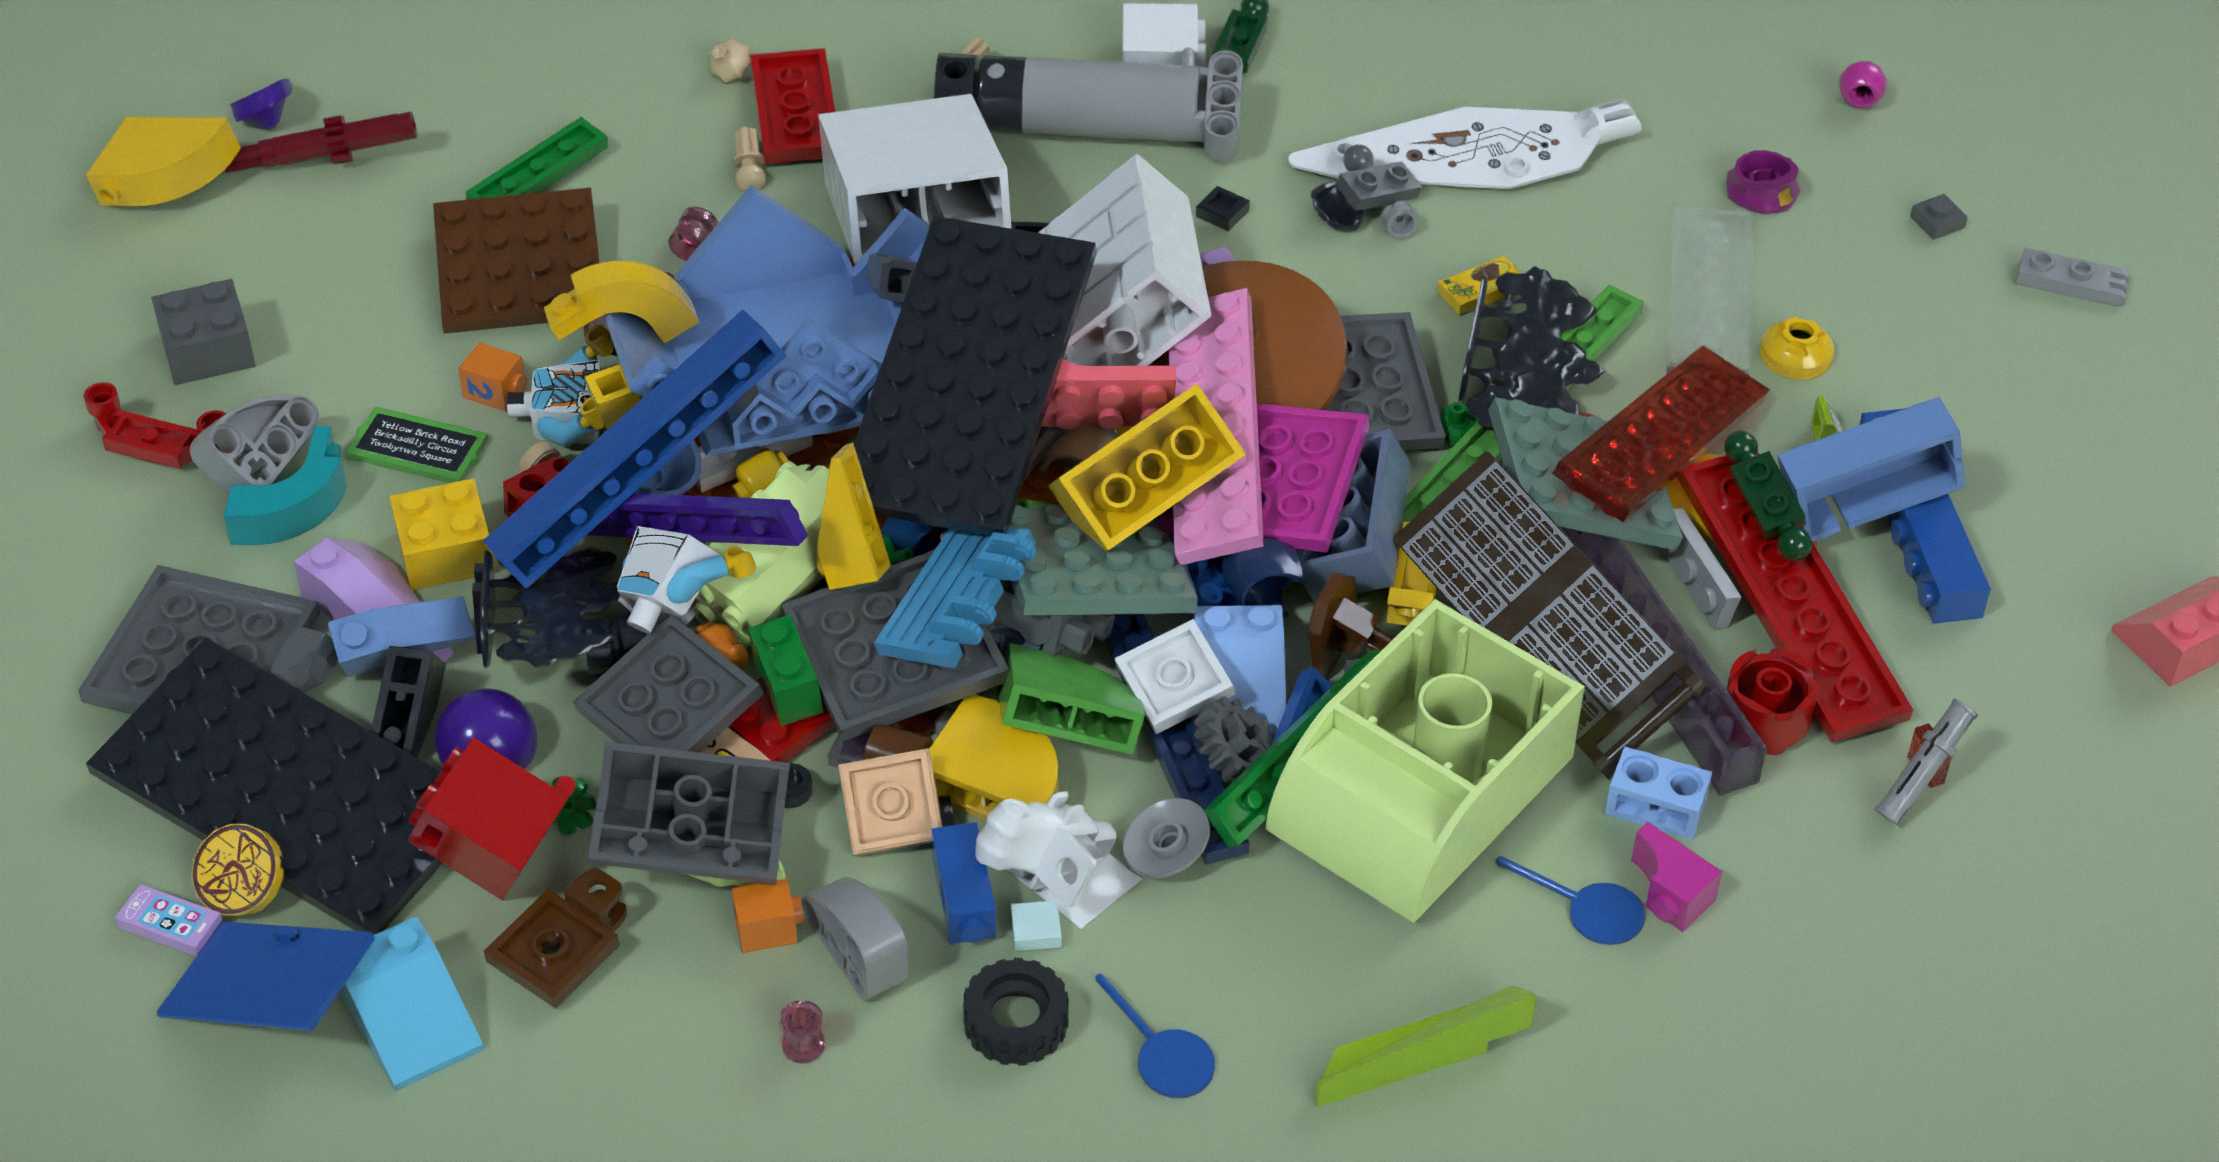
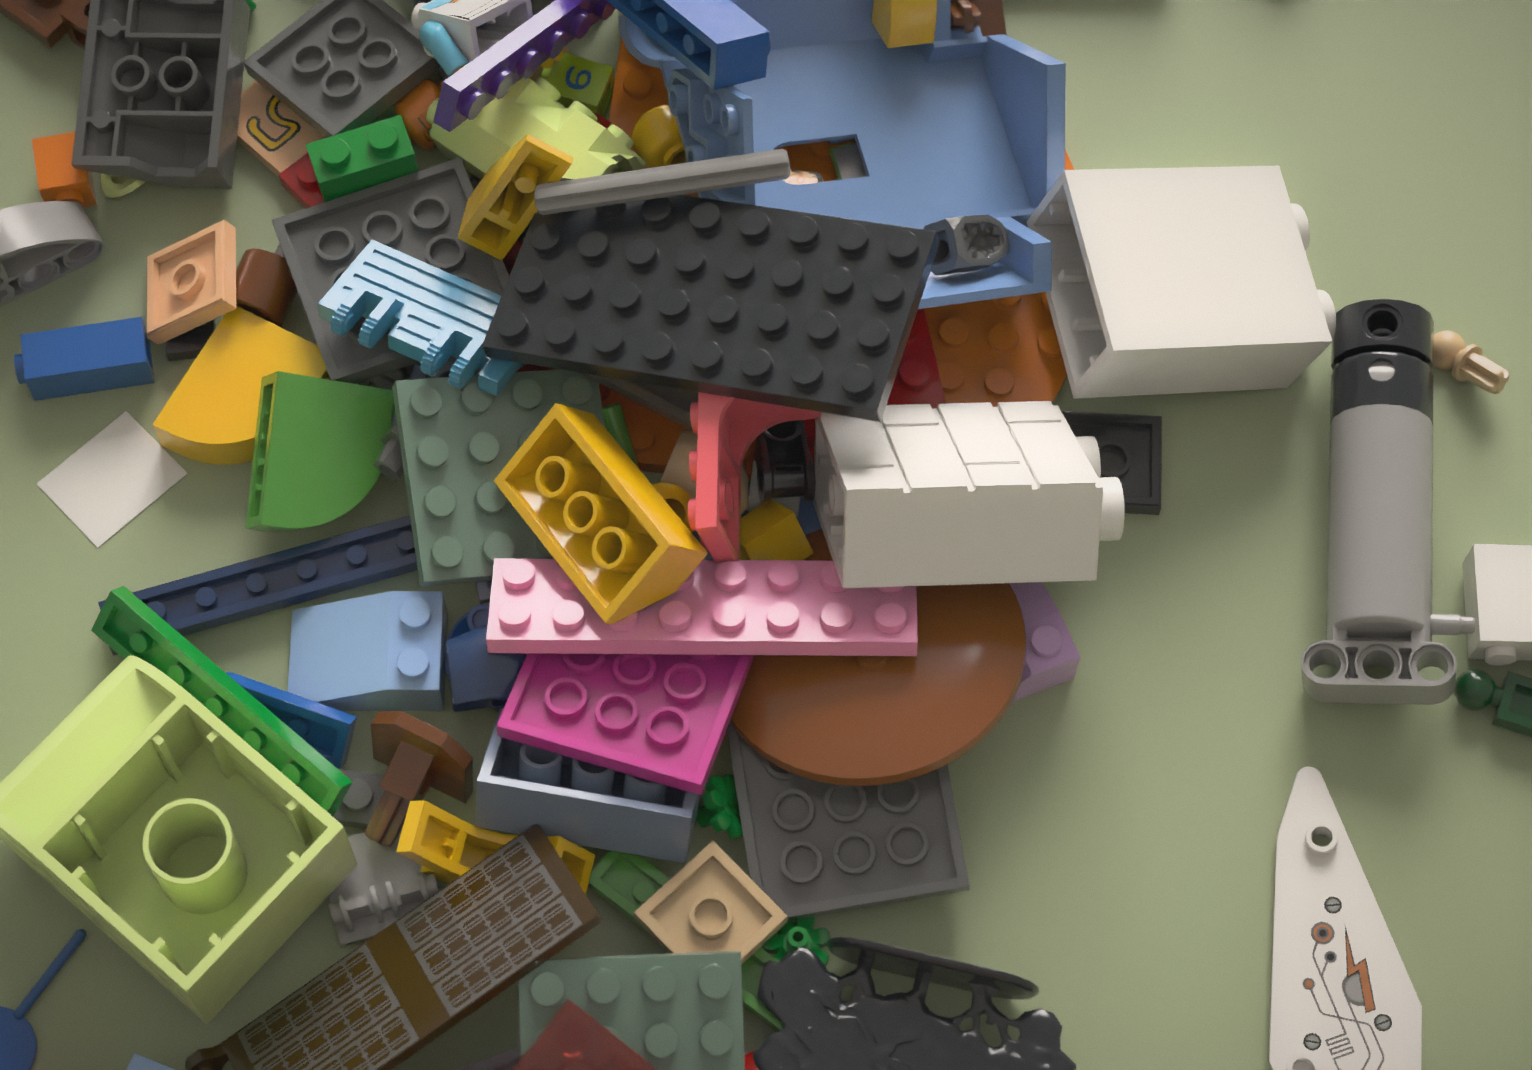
camera: 90 degrees right, 20 degrees up
clear pink wheel [668,206,719,261] -> none
tan piece [708,38,751,83] -> none
tan axle [733,126,766,192] -> none
red plate [750,48,835,164] -> none
black tile [784,763,813,808] -> none
white piece [975,791,1117,907] -> none
light aqua tile [1011,900,1062,951] -> none
white plate [1114,619,1235,734] -> none
light grey dish [1123,798,1210,878] -> none
dark grey gear [1194,696,1275,782] -> none
black tile [1196,186,1250,231] -> none
black piece [1311,181,1364,231] -> none
dark grey plate [1335,144,1422,211] -> none
light grey plate [1381,200,1418,238] -> none
yellow tile [1437,256,1521,315] -> none
none -> light grey axle [534,149,790,215]
none -> tan plate [634,841,788,965]

